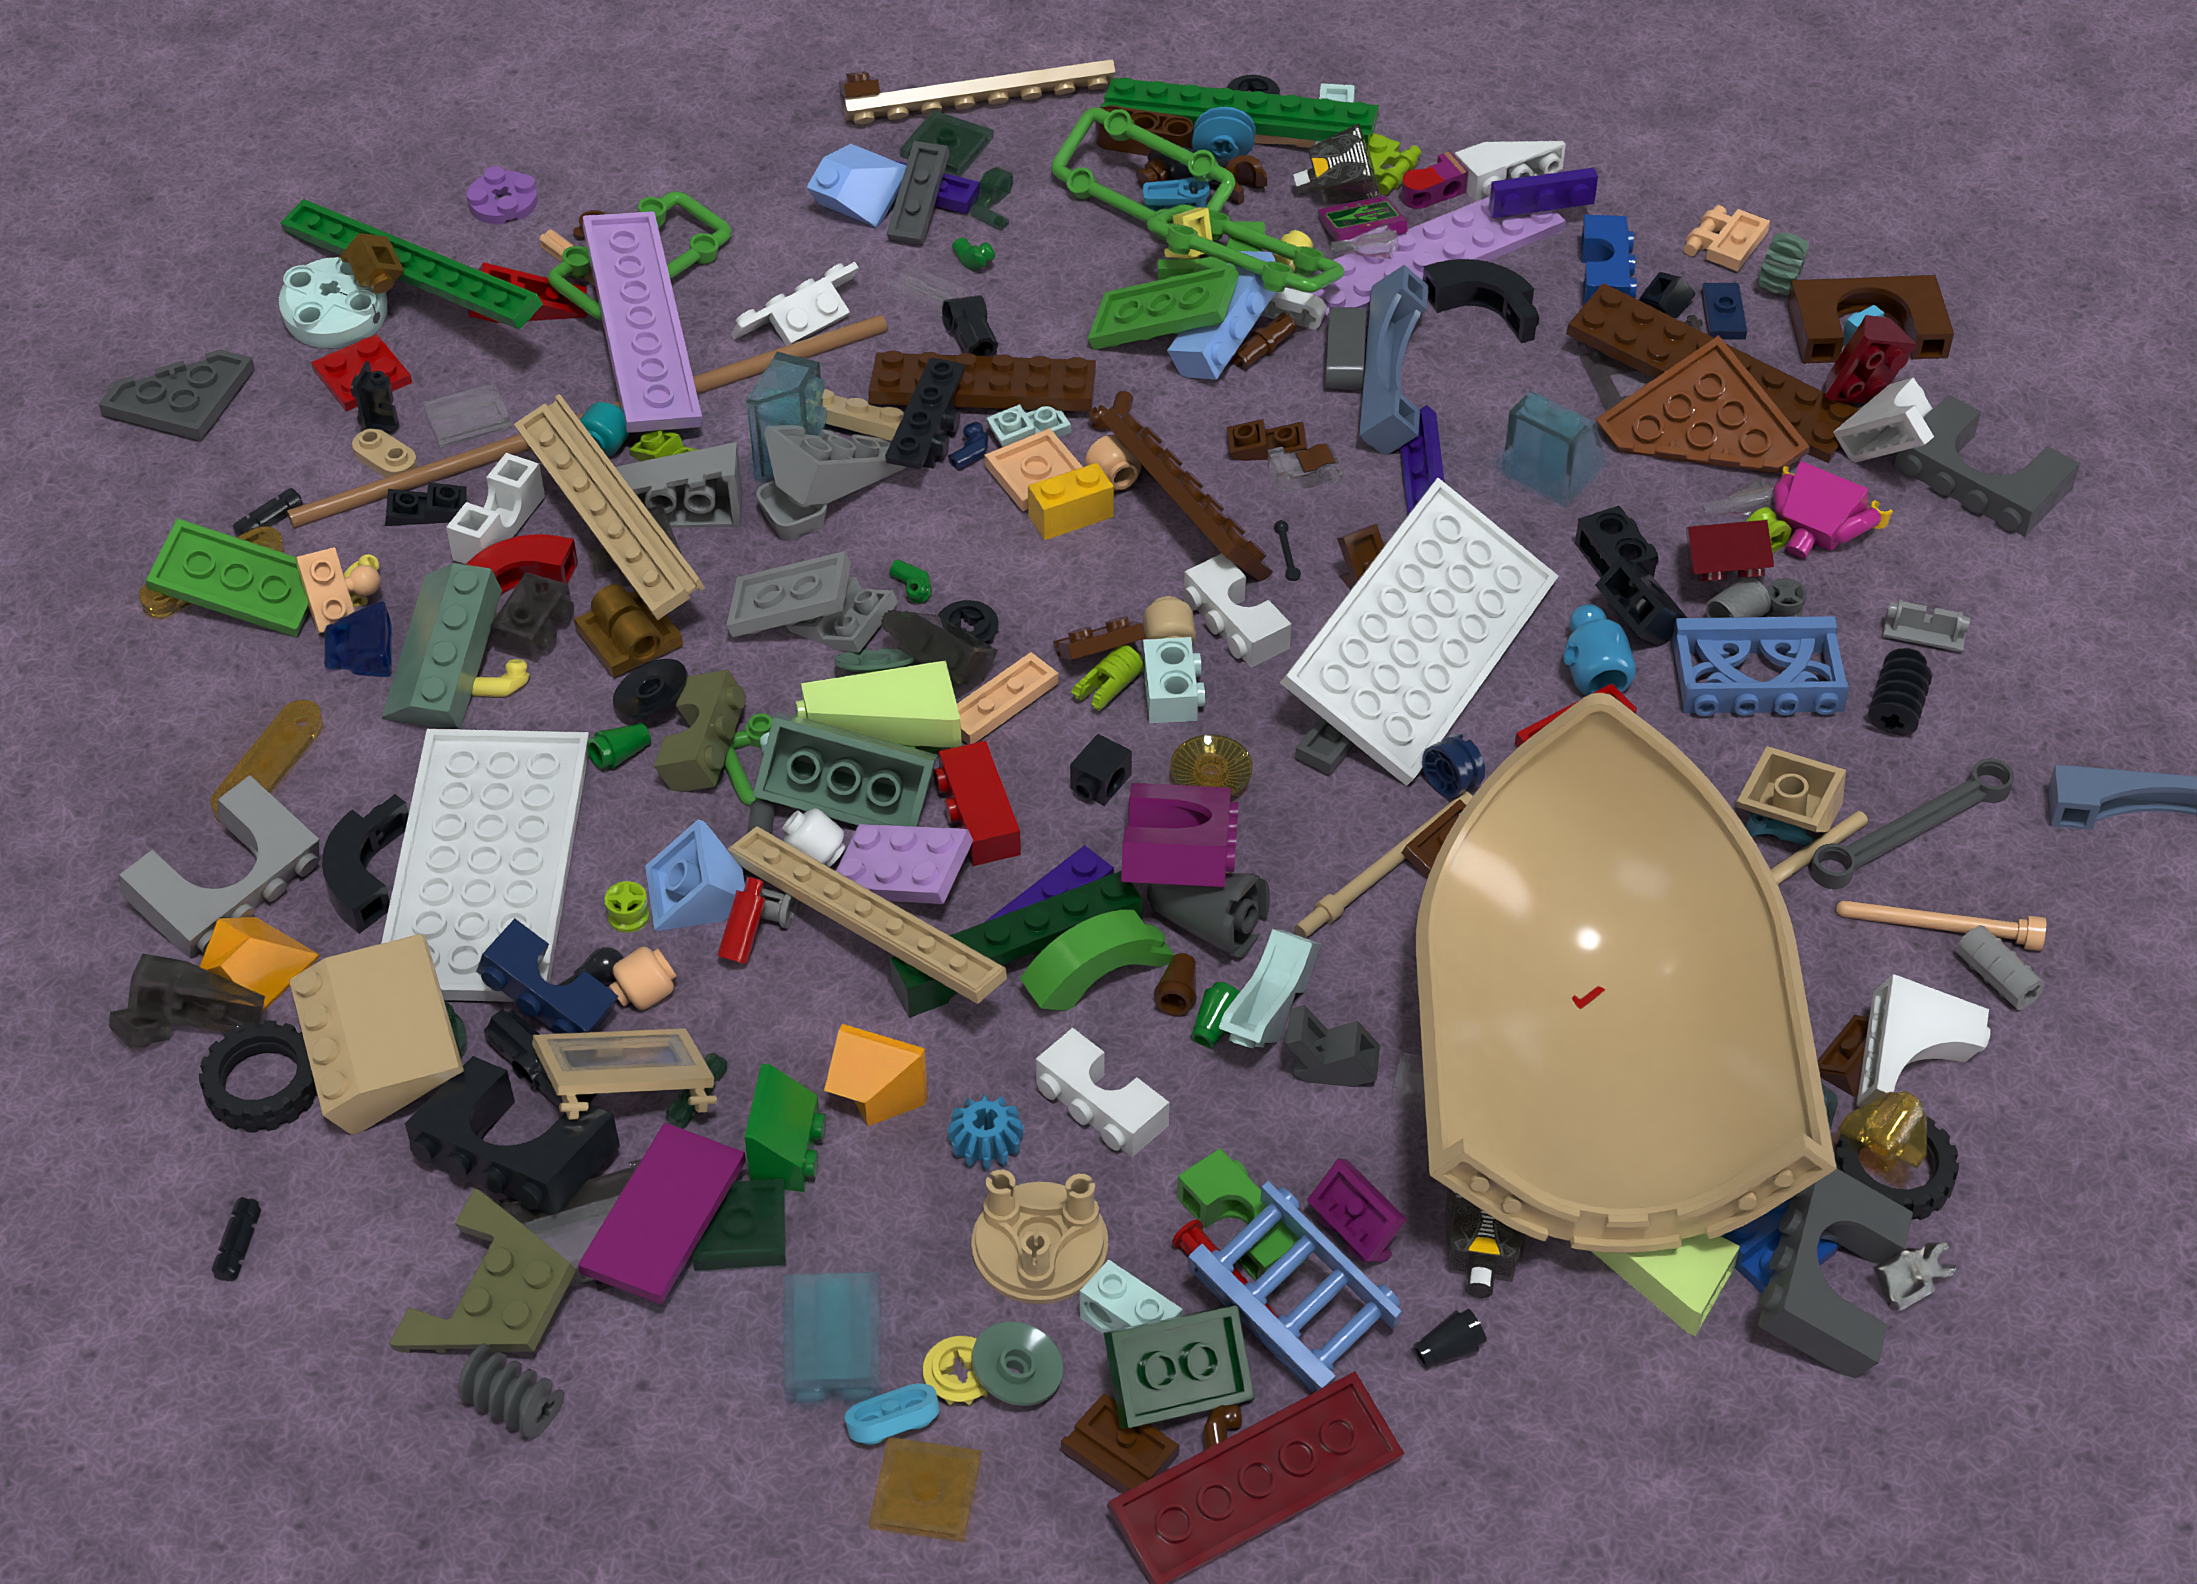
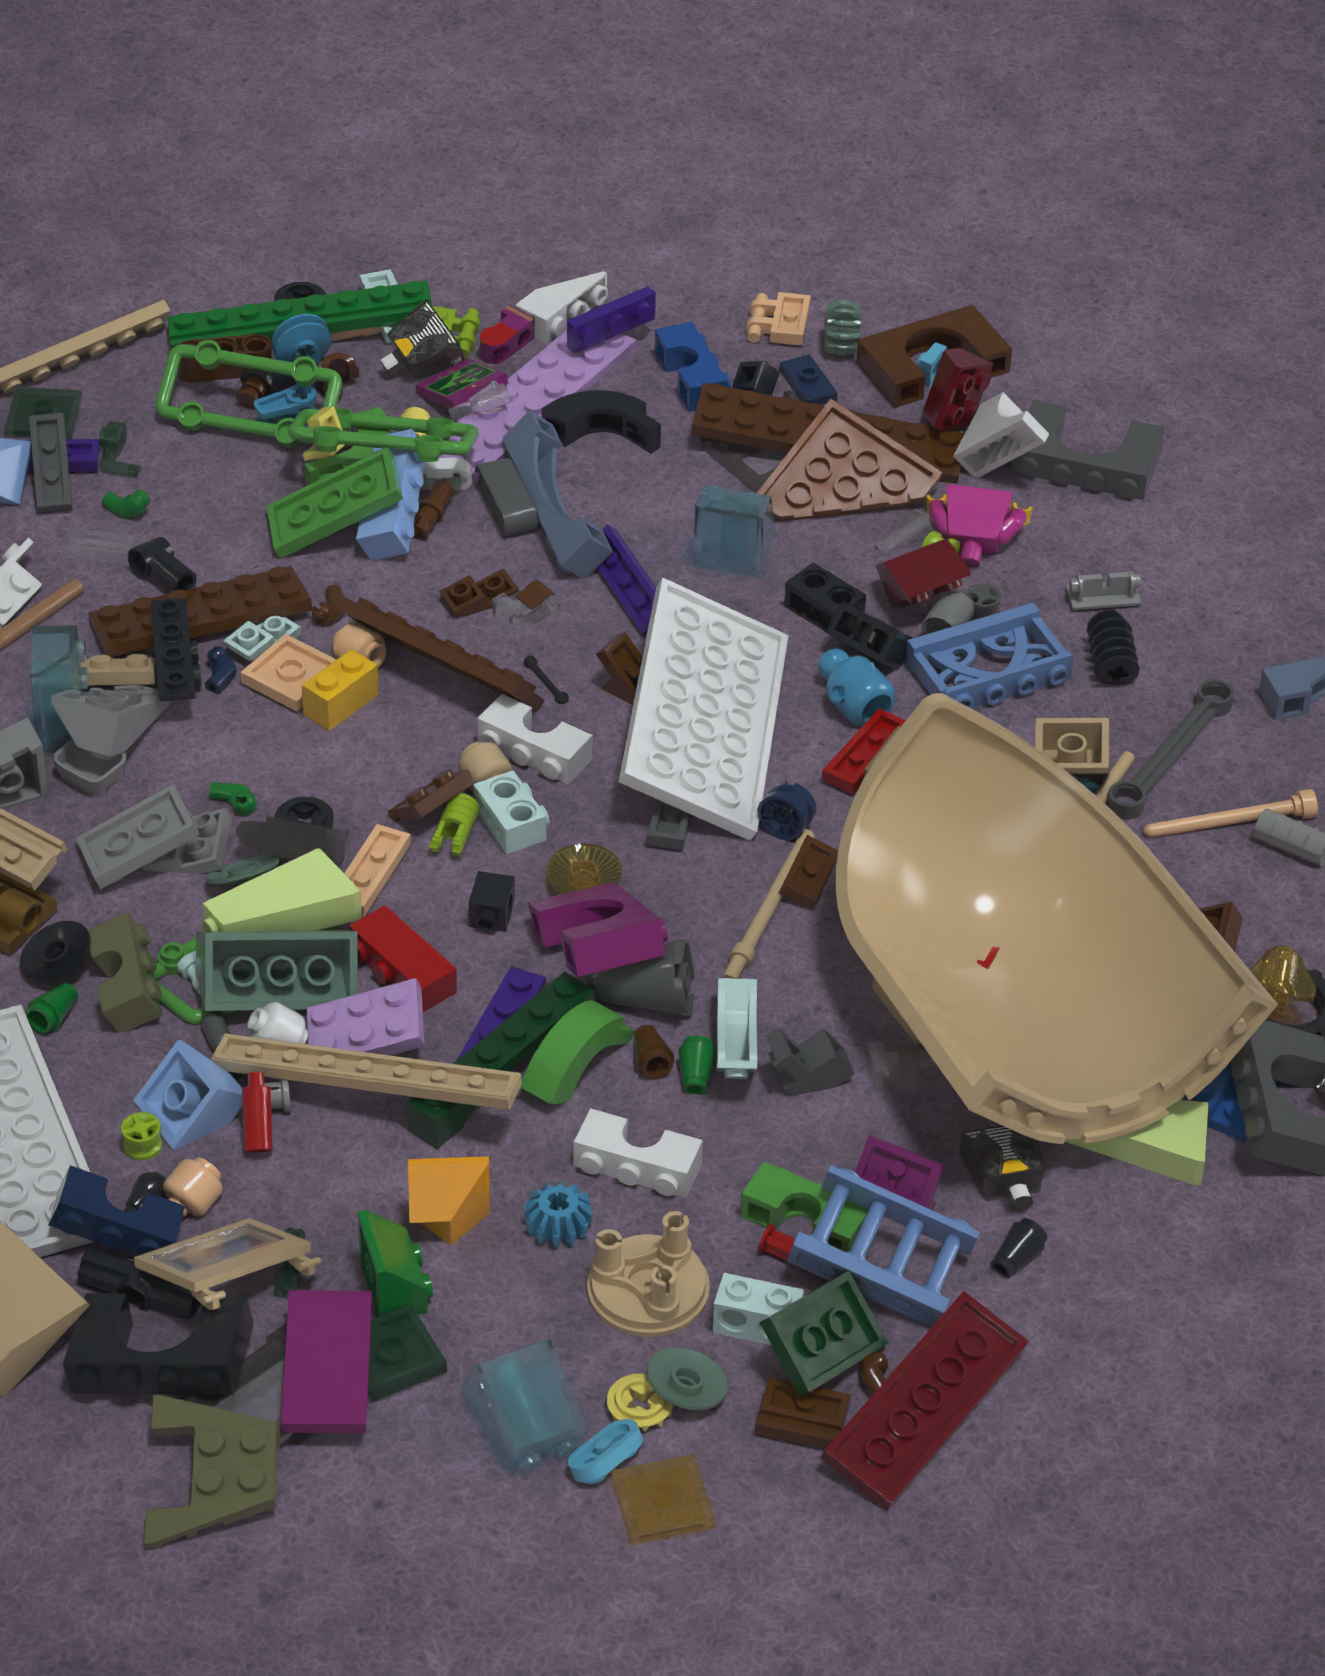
camera: 25 degrees left, 5 degrees down
dark grey piece [458,1343,564,1438] -> none
white arch [1856,974,1990,1110] -> none

